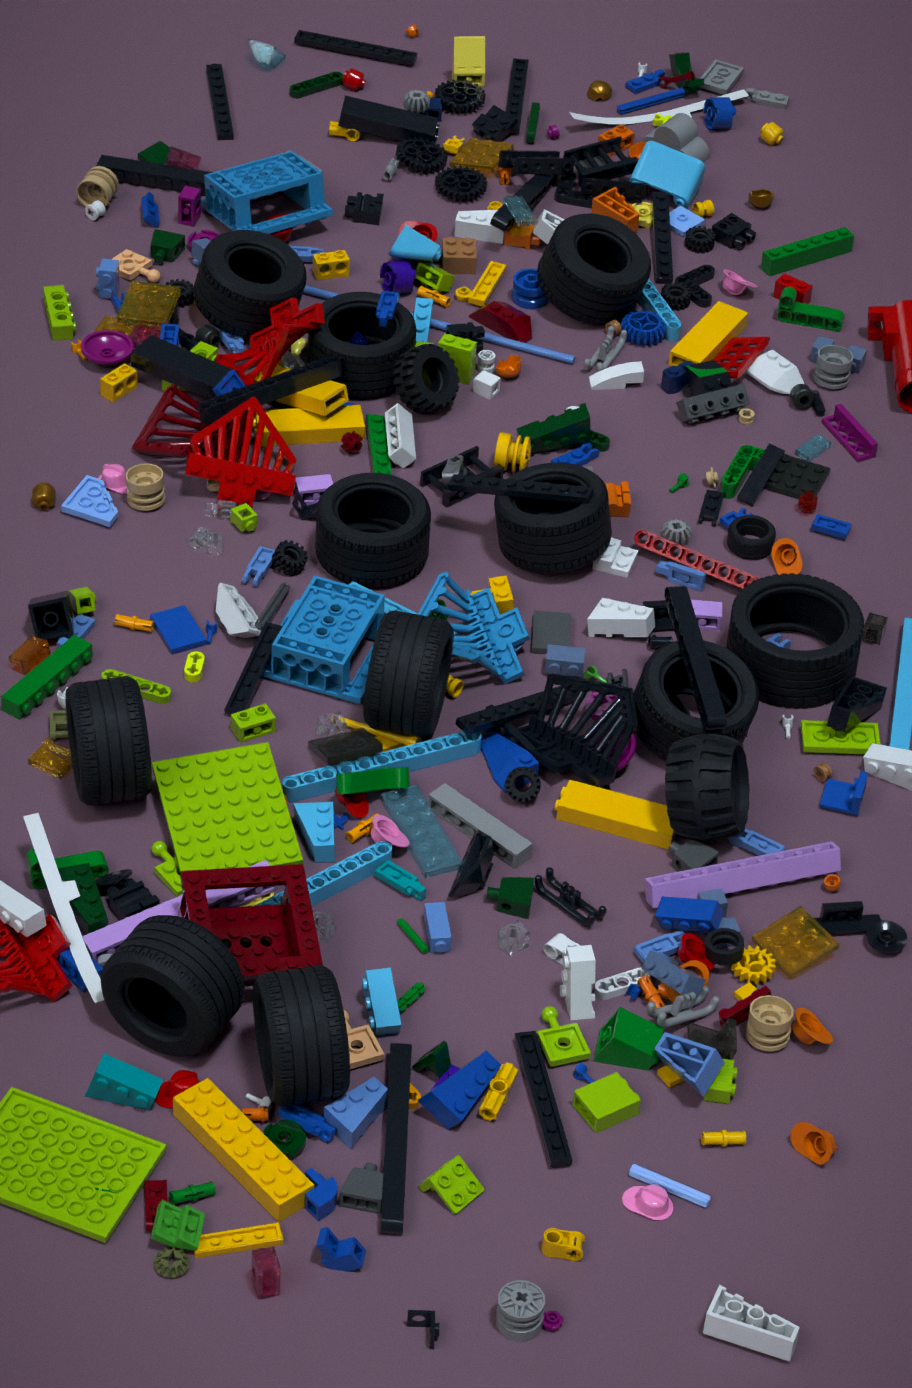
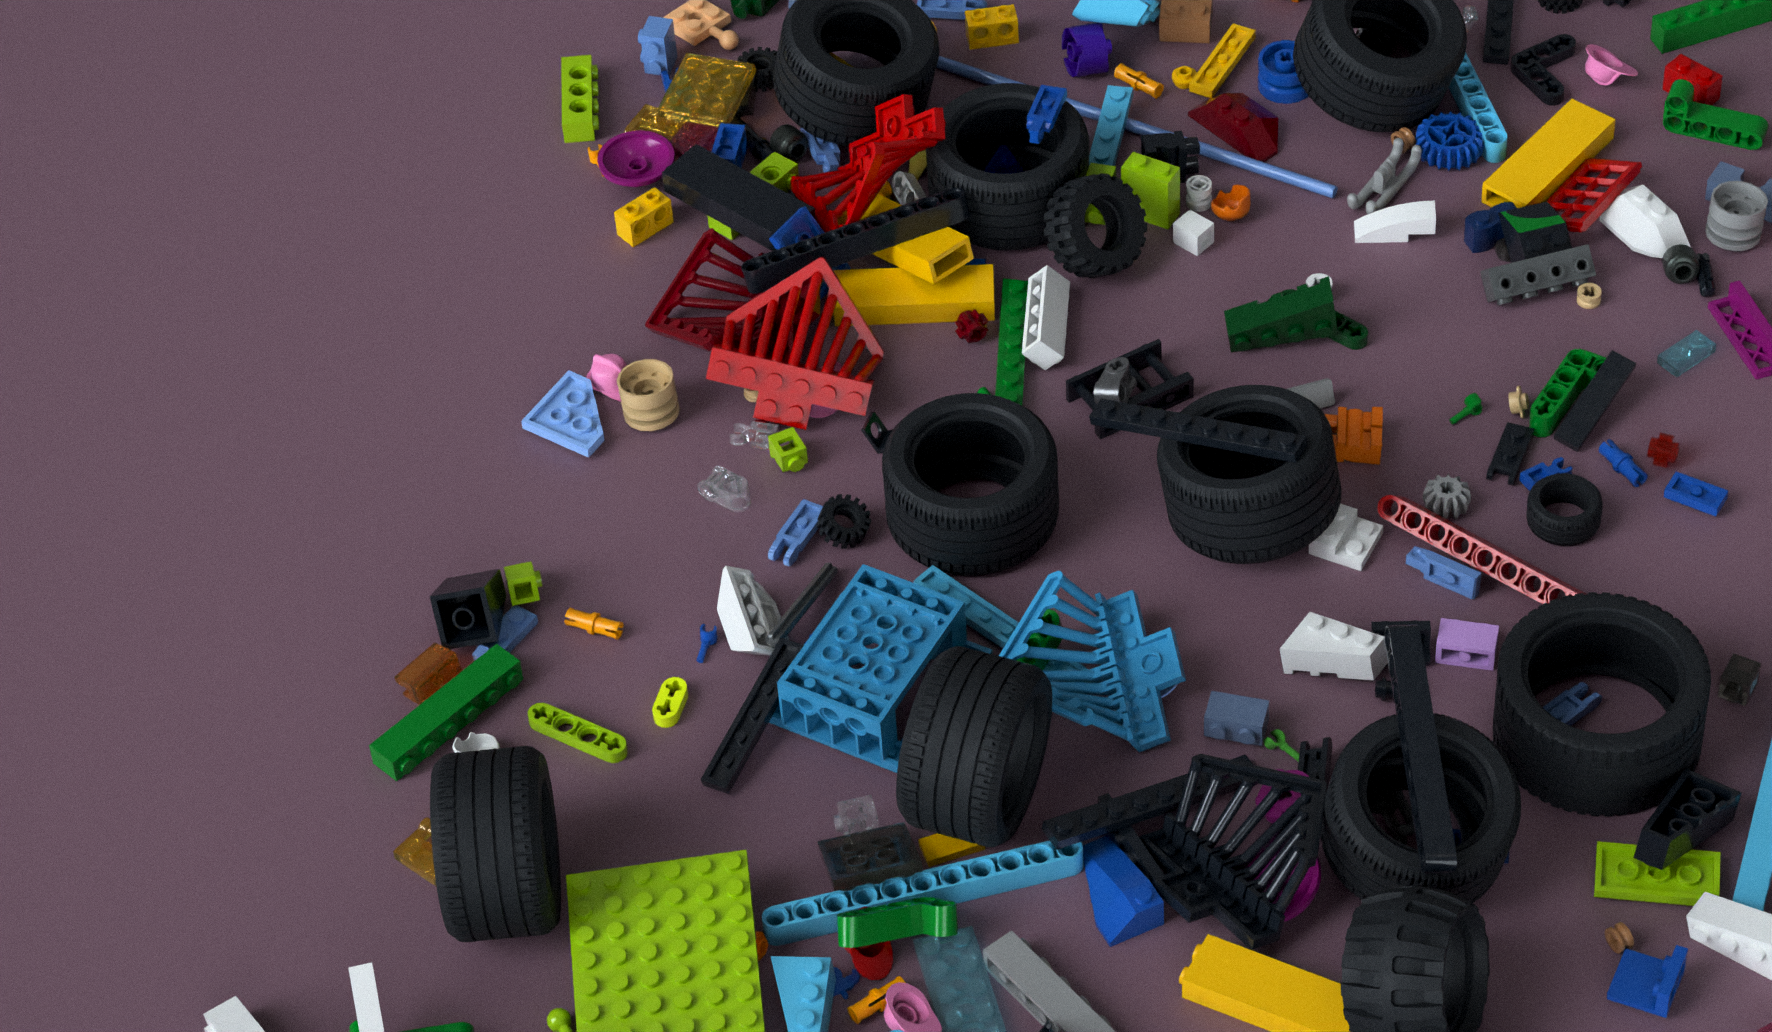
camera: 15 degrees right, 5 degrees up
pearl gold head [32,482,56,511] -> none
blue tile [150,605,207,654] -> none
lime brick [230,703,276,743] -> none
lavender brick [294,474,333,505] -> none
yellow piece [335,716,421,746] -> none
lime brick [415,261,455,293] -> none
yellow wheel [446,674,464,698] -> none
yellow brick [471,575,514,614] -> none
yellow wheel [494,432,531,472] -> none
black tyre [505,766,541,802] -> none
dark grey tile [532,611,571,654] -> none
blue hinge [551,443,600,466] -> none
black tyre [661,282,691,311] -> none
pearl dark grey plate [764,454,830,504] -> none
orange piece [771,538,803,575] -> none
white hand [781,714,794,739] -> none
none -> blue pin [1598,439,1648,487]

